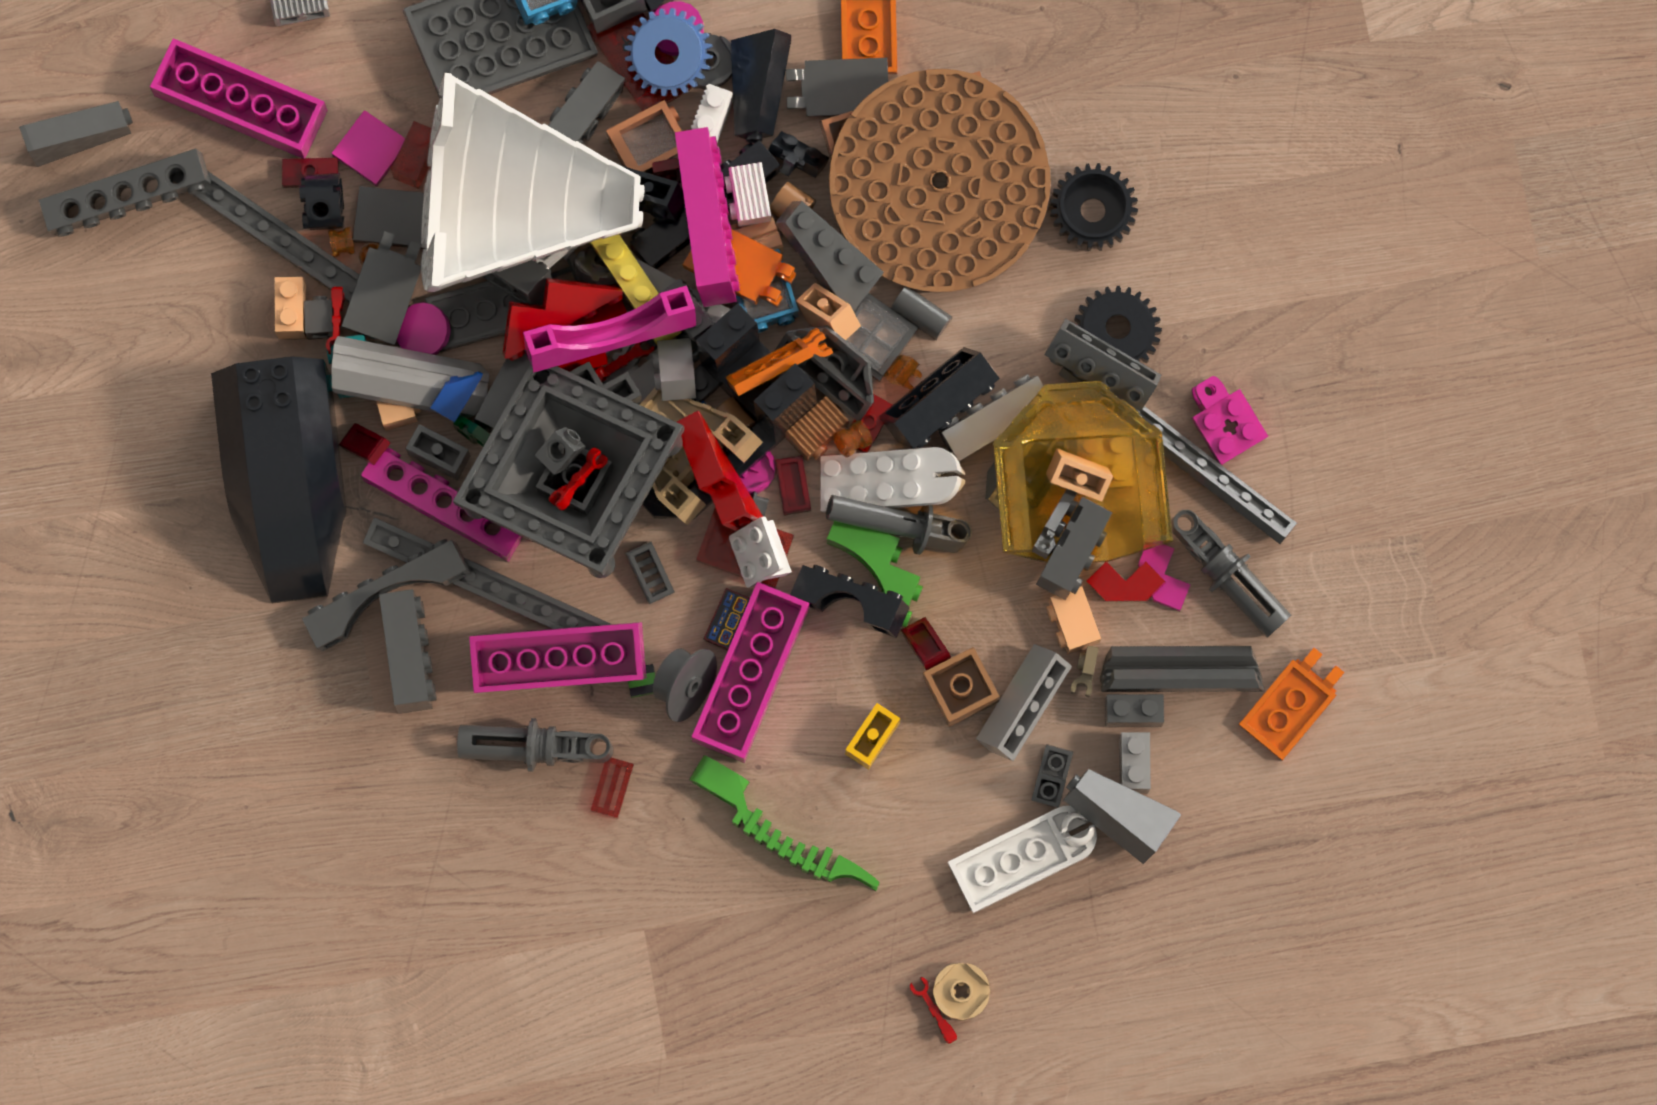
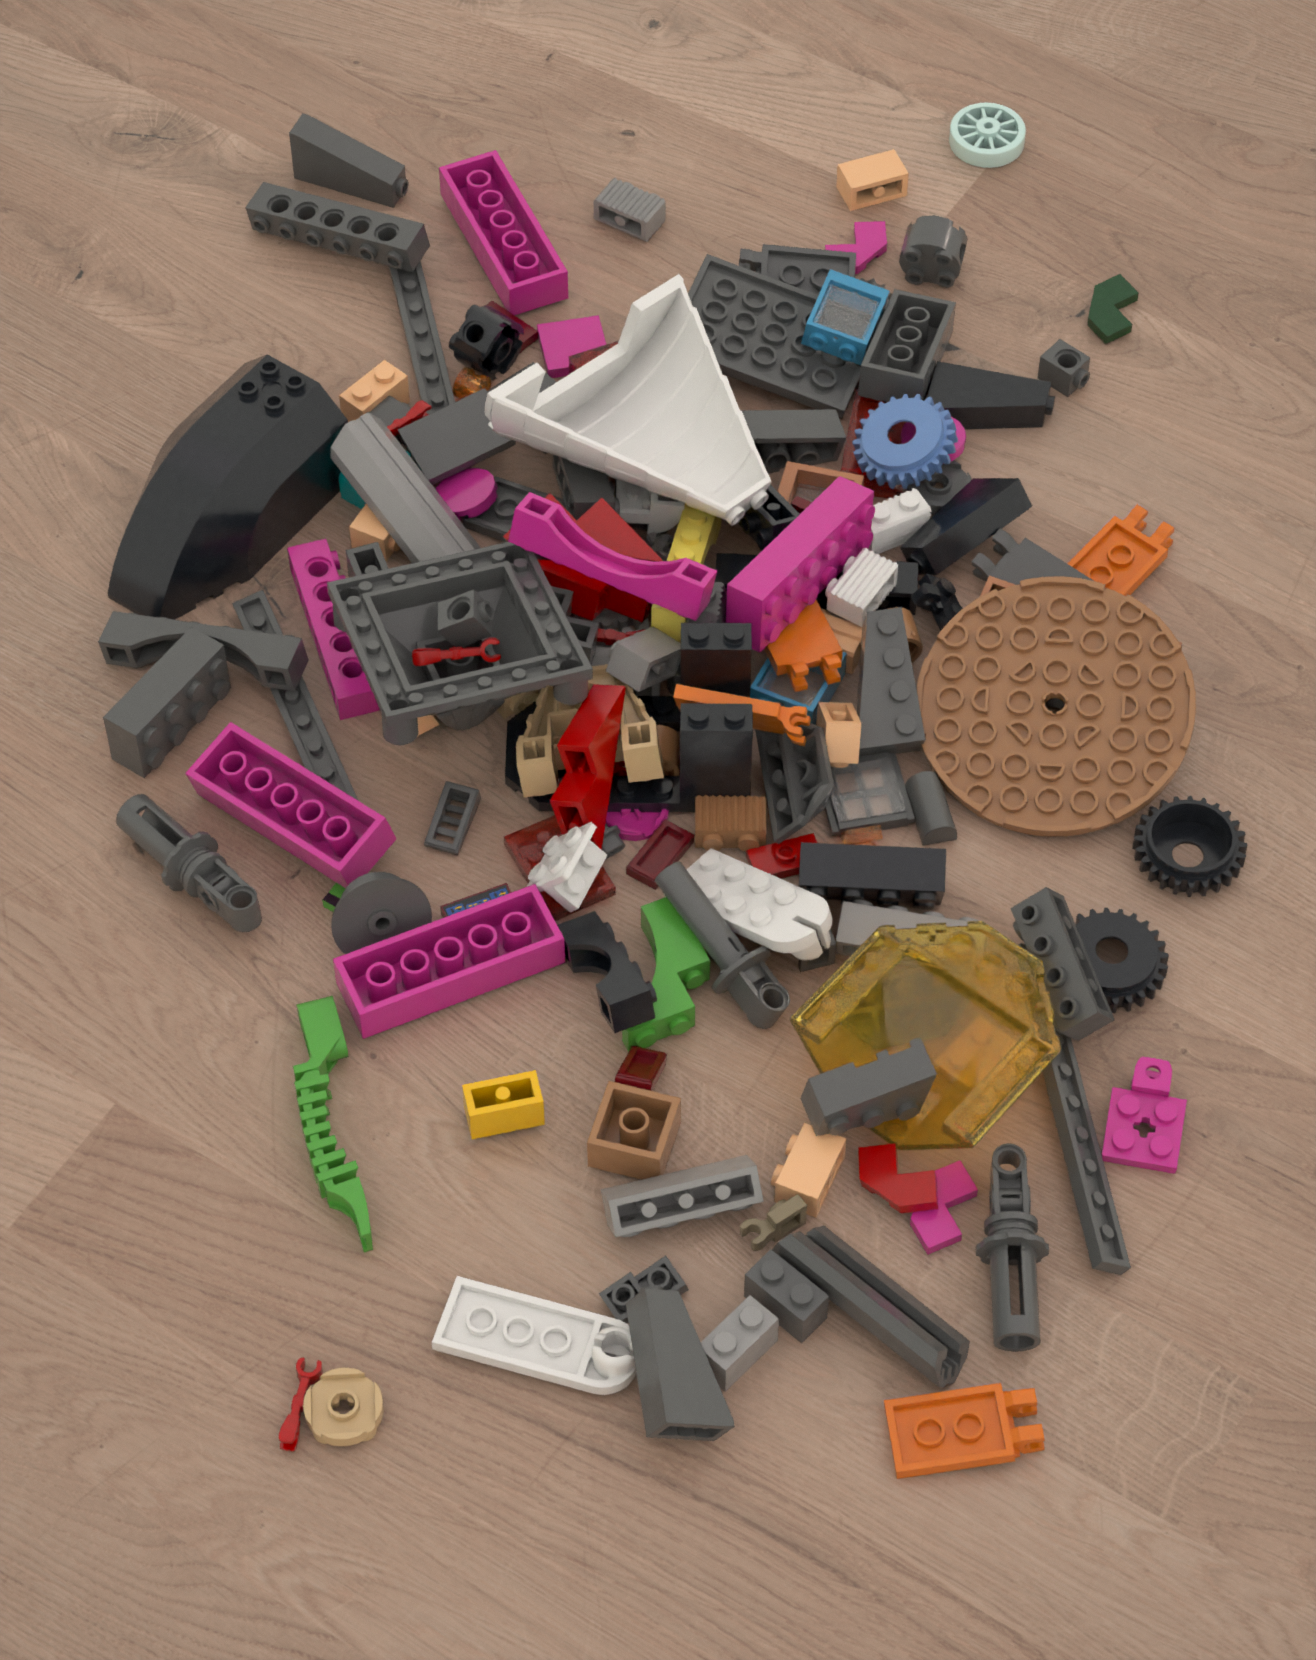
camera: 45 degrees right, 25 degrees down
dark red tile [339,423,390,465] -> none
blue slope [430,371,483,422] -> none
clear red tile [591,757,634,819] -> none
clear orange wheel [833,420,872,458] -> none
dark grey hinge [1032,489,1079,559] -> none
light nougat brick [1046,448,1113,502] -> none

